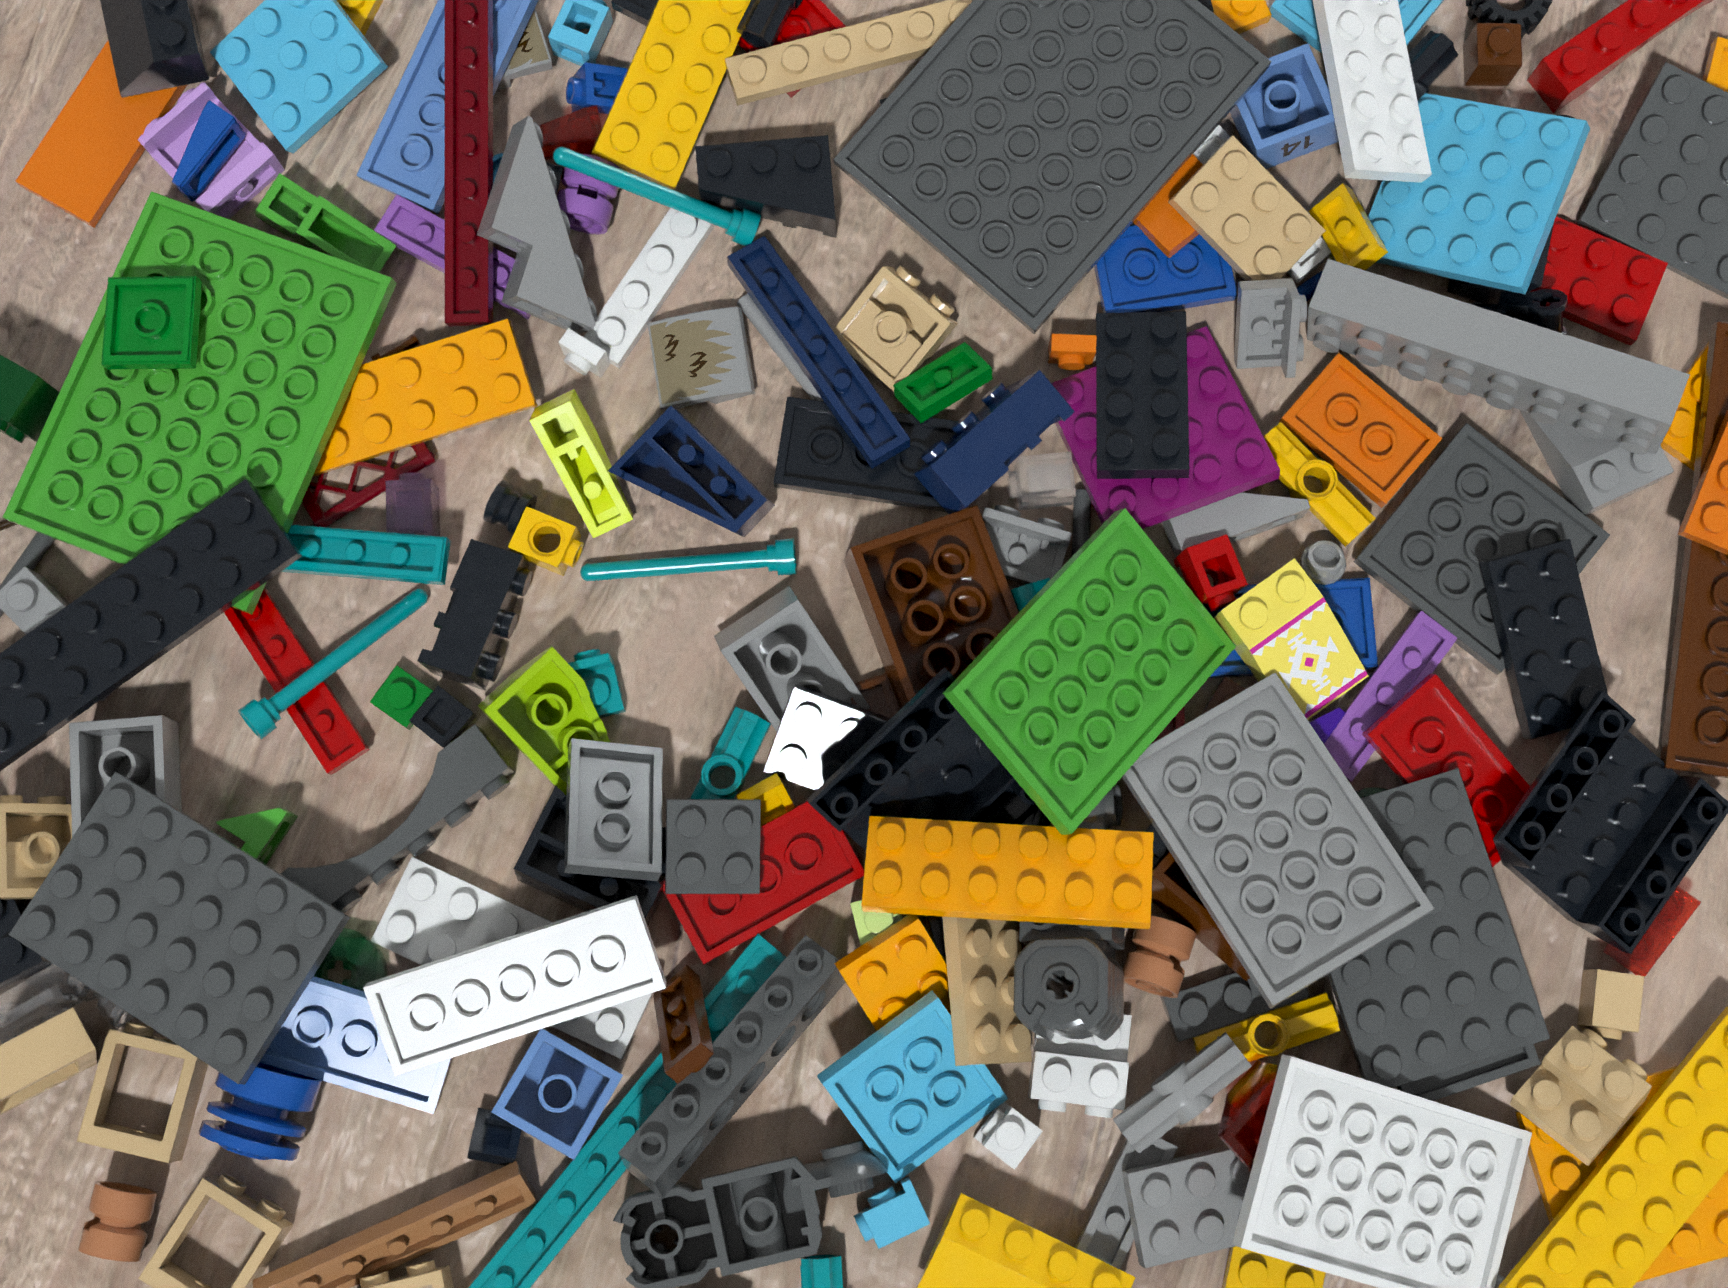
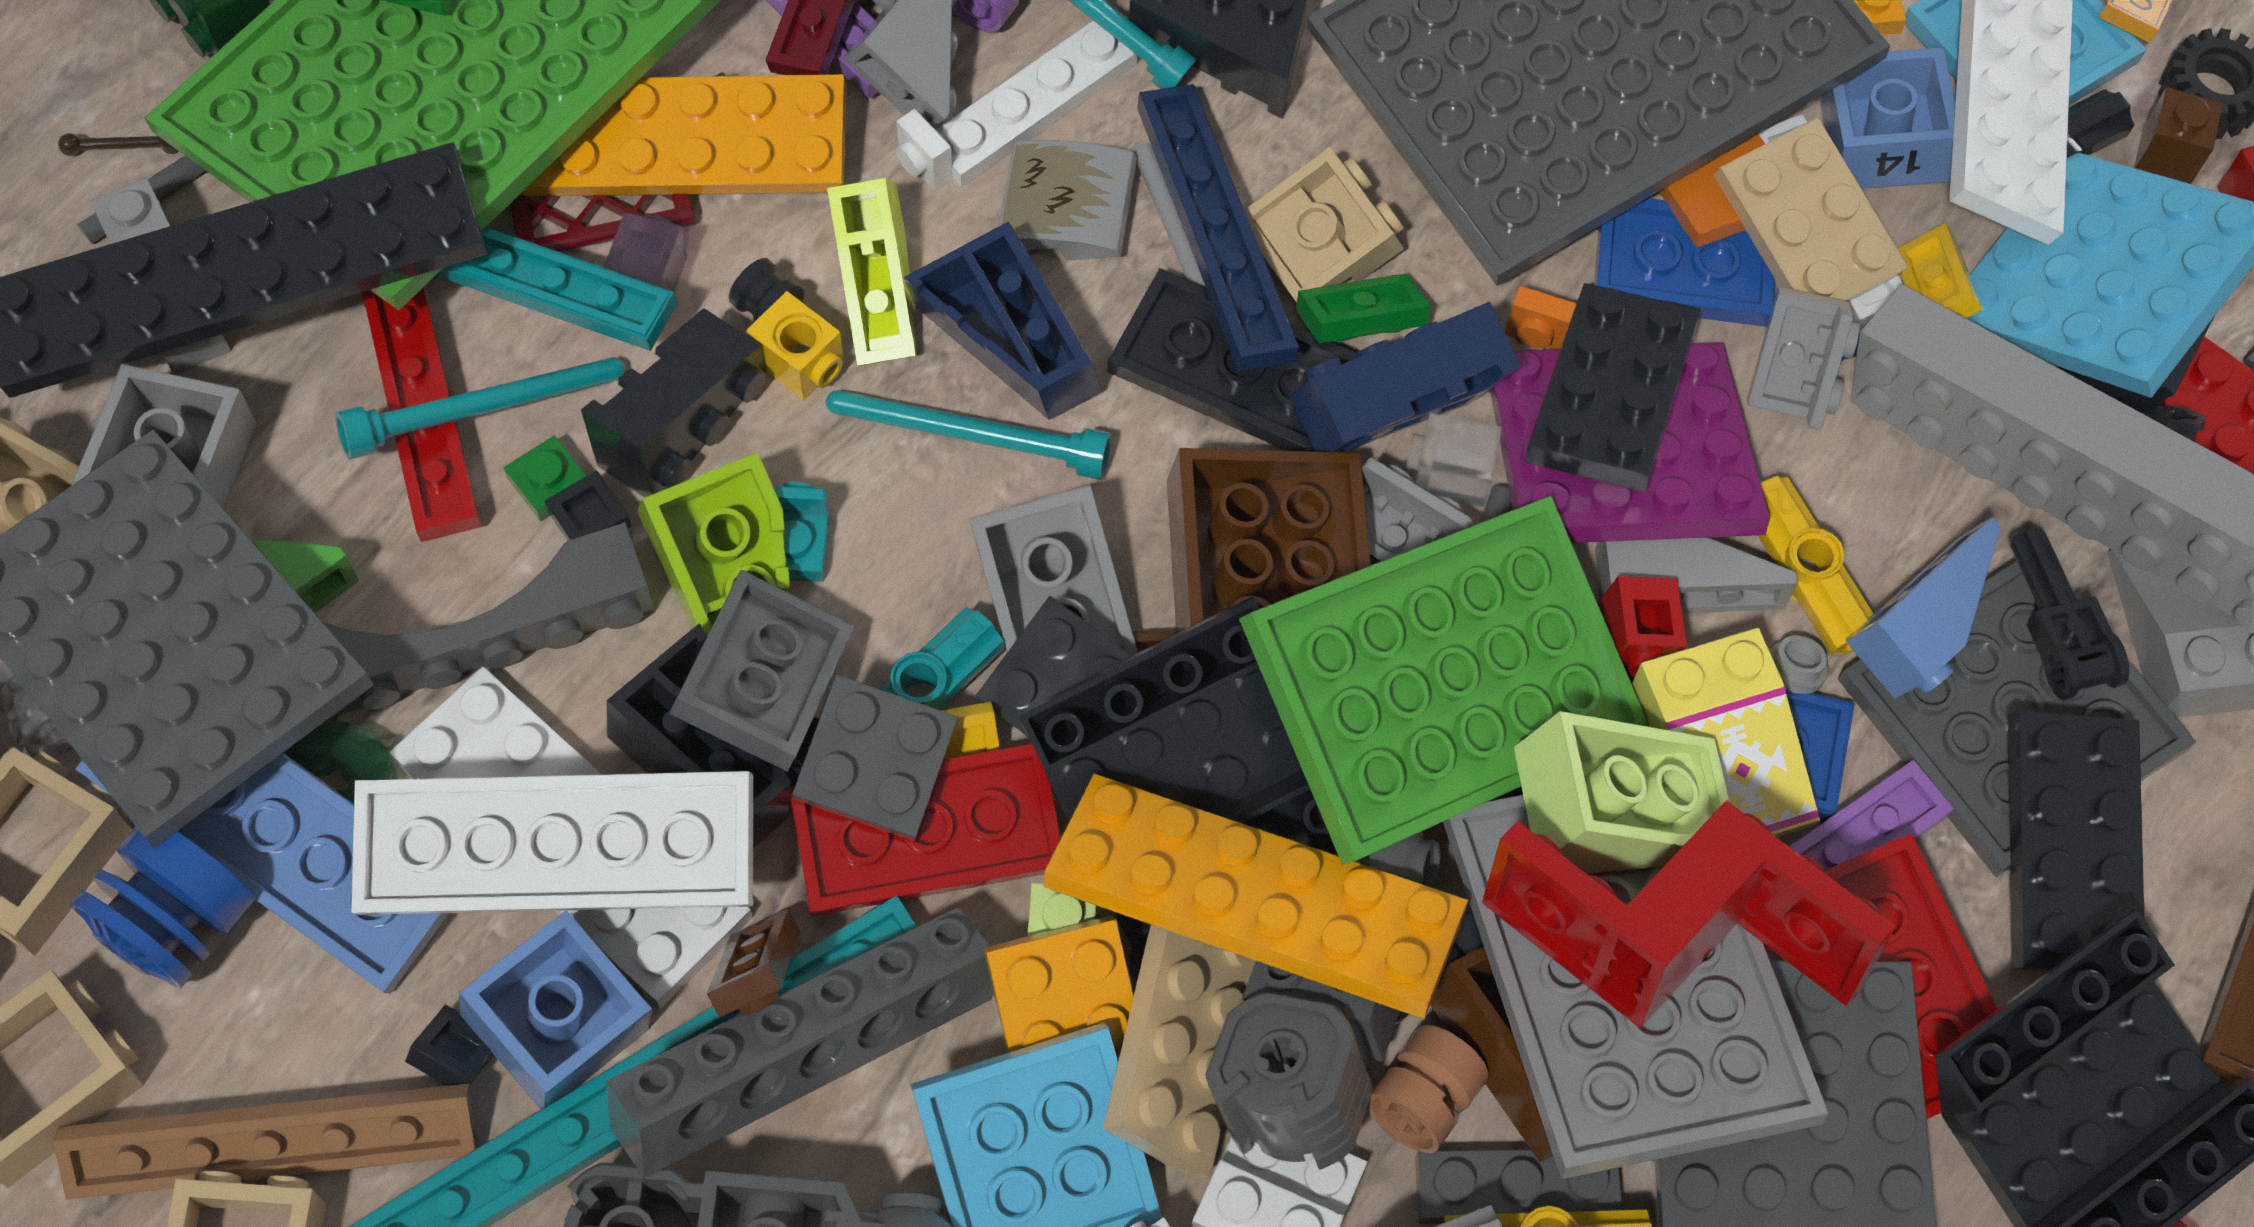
camera: 15 degrees right, 15 degrees down
orange plate [1279,353,1443,508] -> none
none -> red bracket [1482,800,1896,1029]
none -> yellowish green slope [1514,711,1730,873]
none -> medium blue slope [1846,517,2001,699]
none -> black connector [2010,527,2129,700]

